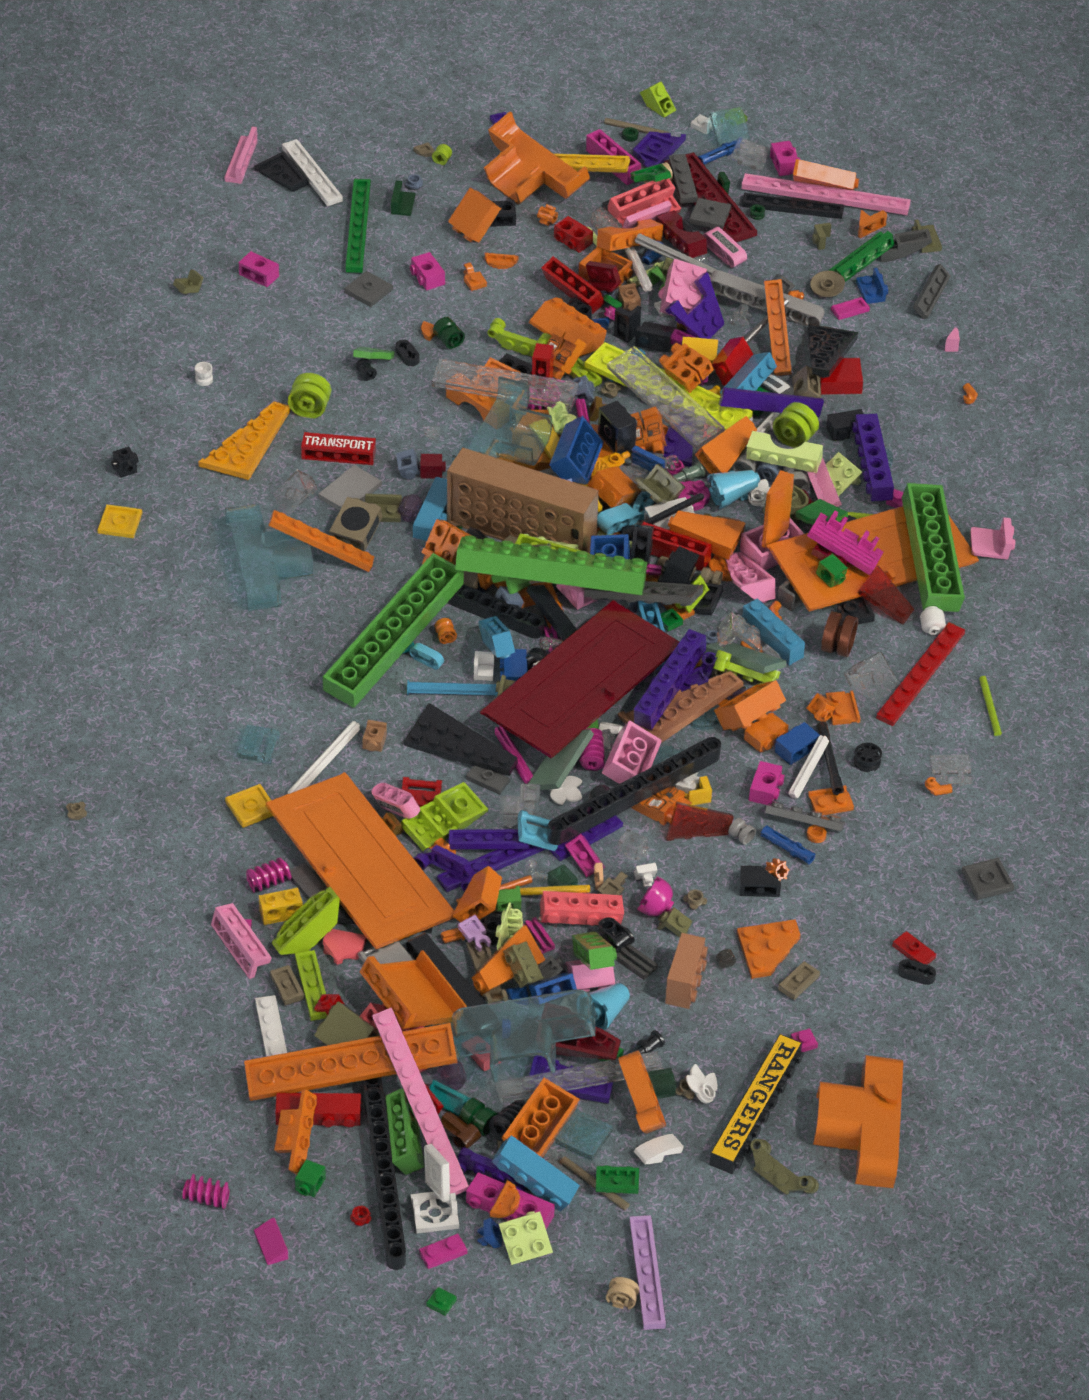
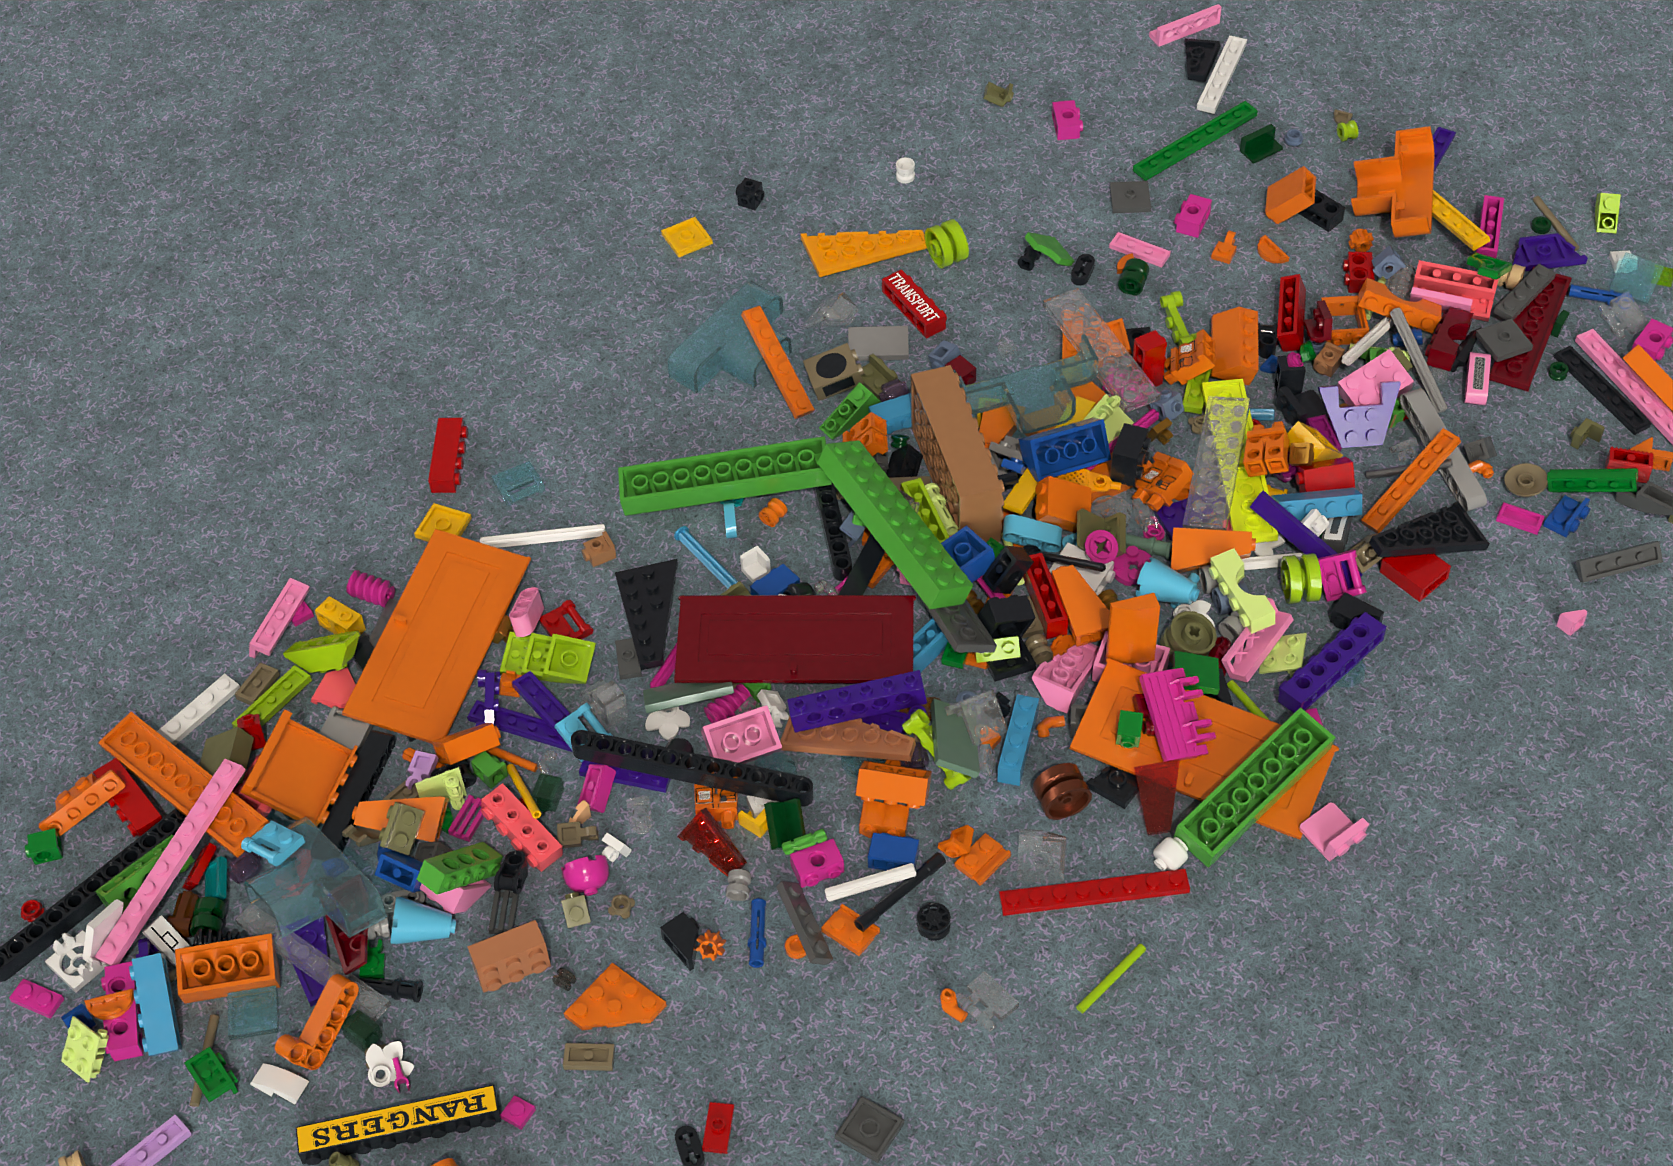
camera: 55 degrees right, 5 degrees up
dark tan plate [66,802,87,820] -> none
dark azure brick [478,616,515,659] -> none
blue tile [631,445,665,472] -> none
orange arm [963,383,978,404] -> none
none -> white tile [142,915,191,967]
none -> medium azure plate [241,820,305,866]
none -> dark pink hand [392,1057,411,1094]
none -> red brick [428,418,468,493]
none -> dark green panel [764,798,806,850]
none -> bright green axle [782,829,827,855]
none -> bright green slope [819,382,881,440]
none -> dark pink gear [1084,530,1118,564]
none -> bright pink tile [1109,232,1171,268]
none -> pearl gold tile [1289,443,1314,466]
none -> white tile [1301,509,1329,537]
none -> dark pink plate [1318,550,1367,602]
none -> sand blue brick [1371,245,1406,280]
none -> red brick [1605,446,1654,483]

